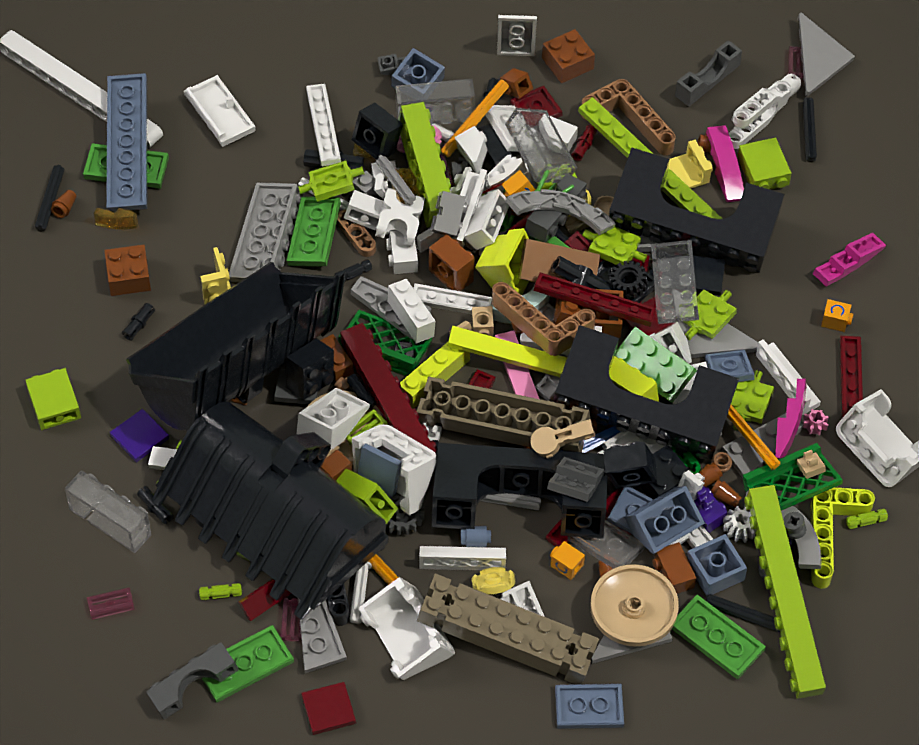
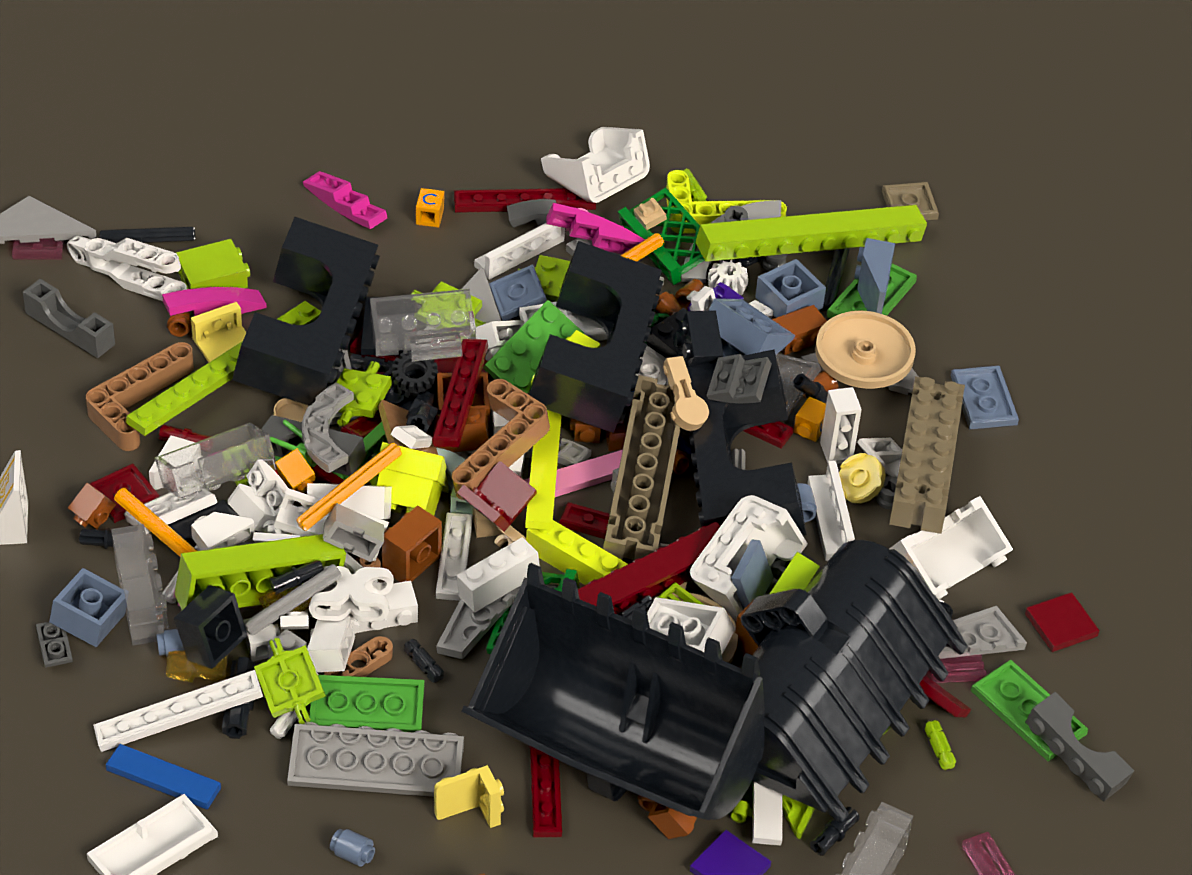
camera: 100 degrees left, 10 degrees down
dark orange brick [542,29,595,84] -> none
none -> blue tile [106,744,221,810]
none -> black axle [269,560,324,595]
none -> light orange axle [296,443,402,531]
none -> sand blue brick [330,829,375,867]
none -> white tile [390,425,433,449]
none -> clear panel [409,331,462,362]
none -> bracket [457,462,537,532]
none -> dark grey slope [507,199,557,227]
none -> black pin [793,374,828,403]
none -> white brick [820,387,862,464]
none -> sand blue slope [854,238,895,314]
none -> dark tan tile [882,182,939,220]

